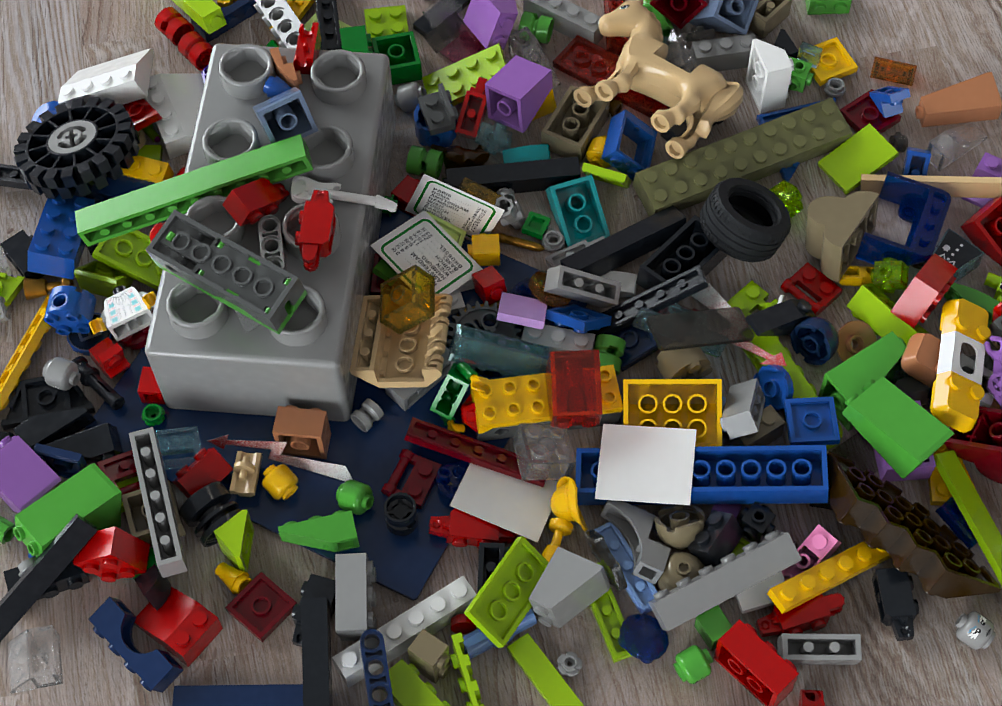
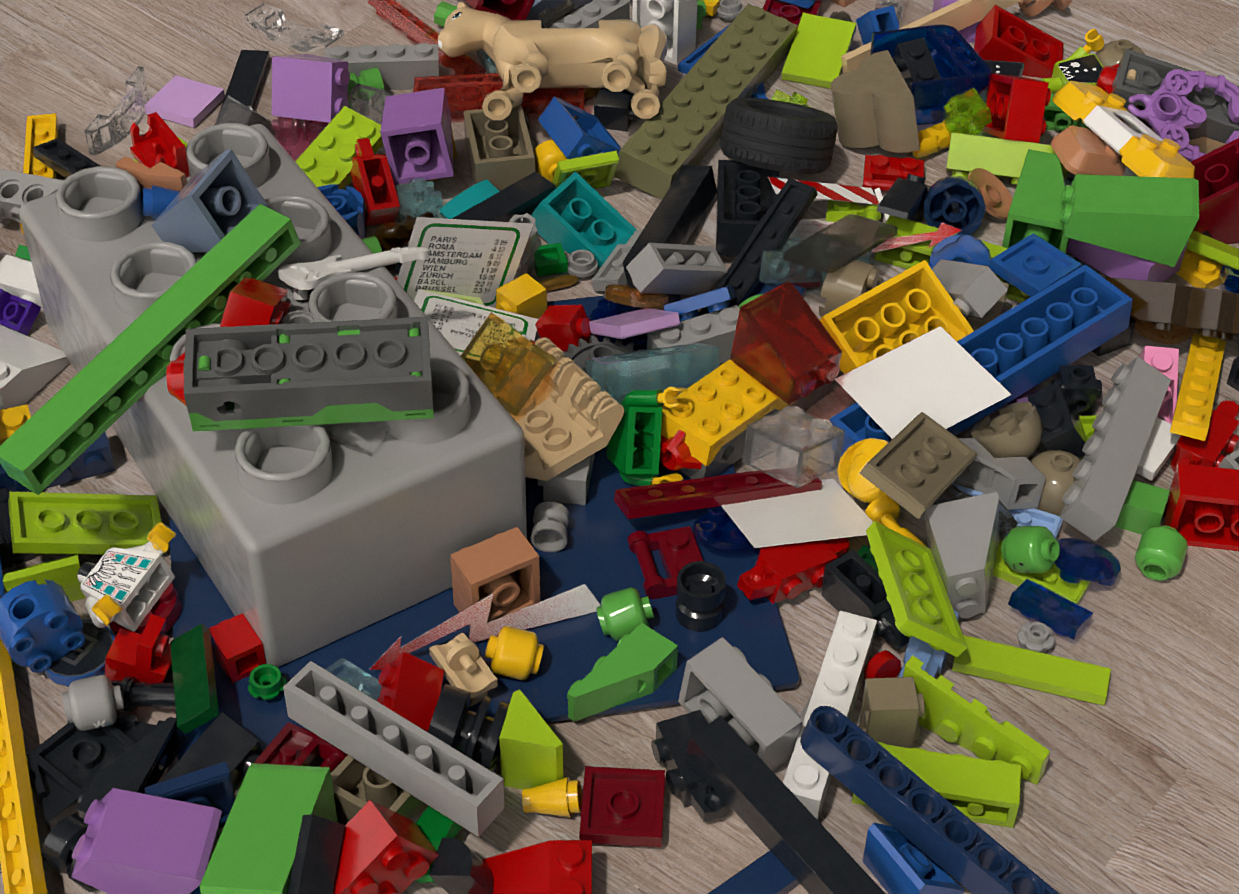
camera: 40 degrees left, 15 degrees down
red hinge [295,190,337,272] -> none
dark grey bracket [418,83,458,136] -> none
none -> dark green tile [170,623,219,734]
none -> sticker [768,177,879,205]
none -> dark tan tile [859,412,978,519]
none -> black brick [892,38,944,108]
none -> bright green head [1001,526,1060,573]
none -> clear blue plate [1008,579,1093,640]

